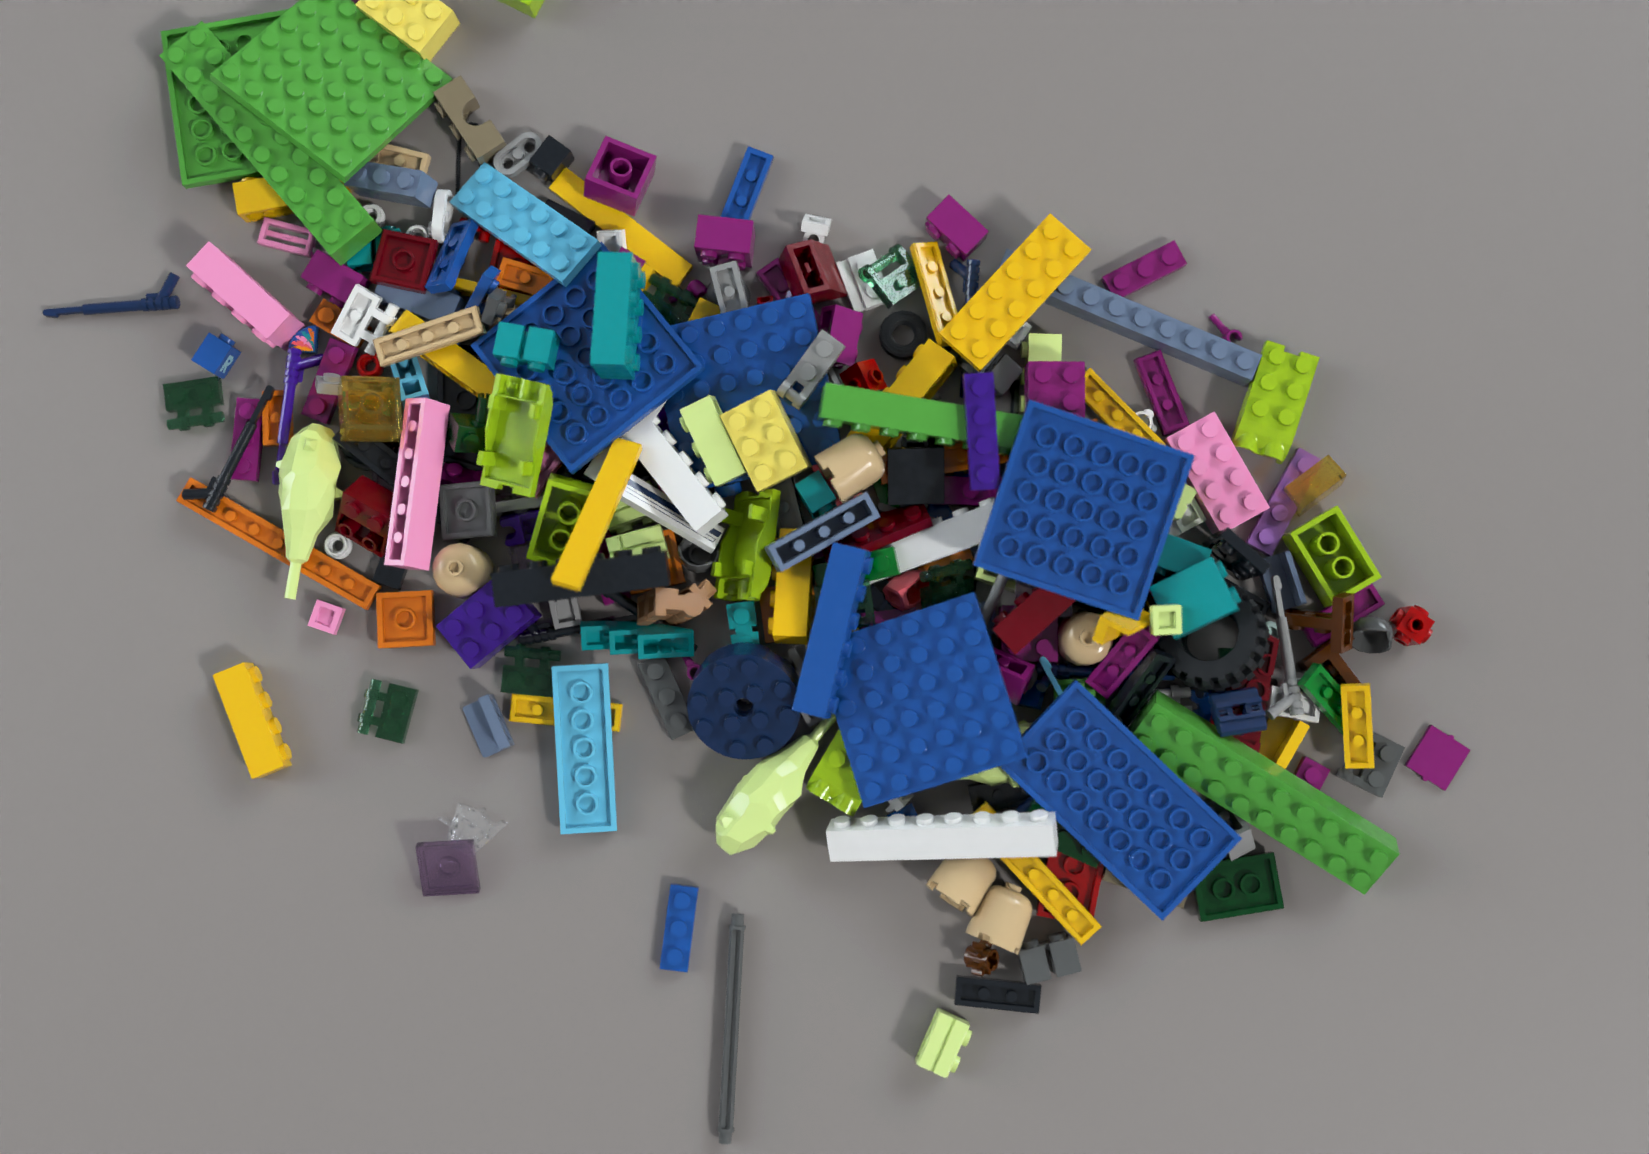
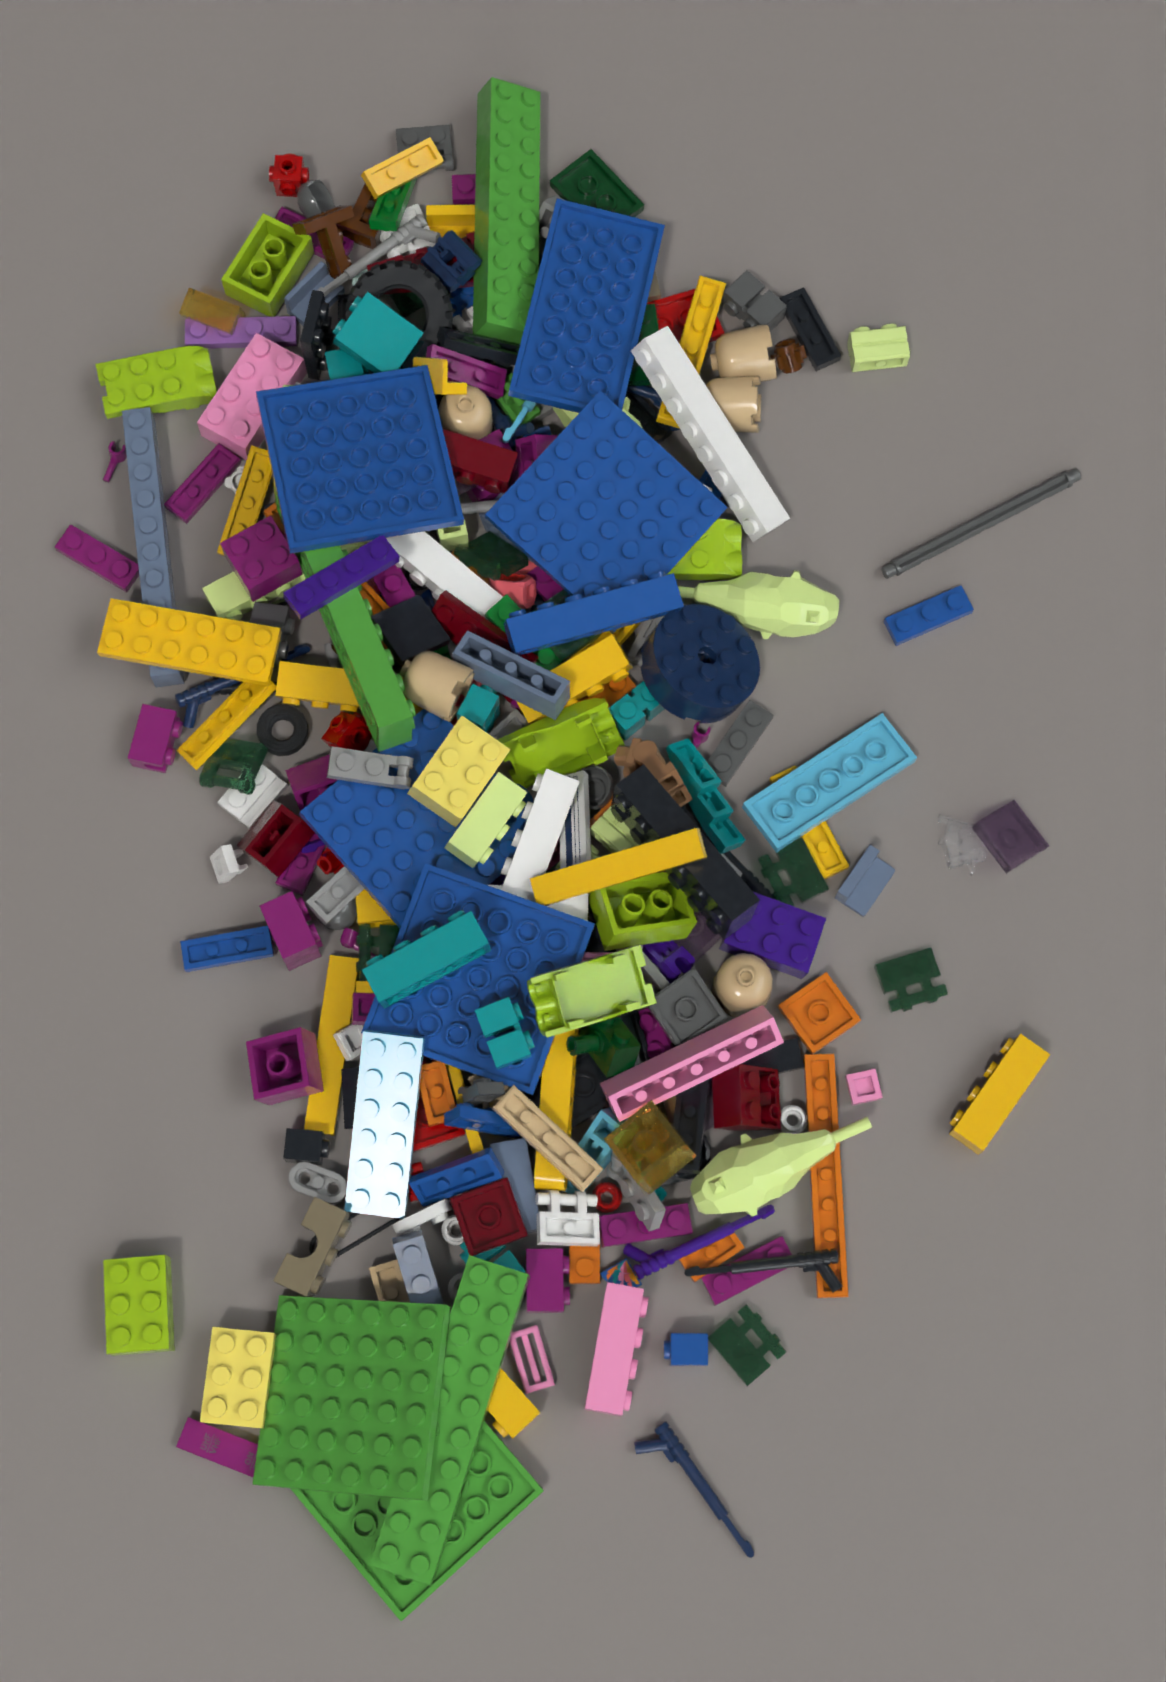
camera: 125 degrees left, 10 degrees down
yellowish green plate [1150,604,1182,635] -> none
magenta piece [1404,725,1470,791] -> none

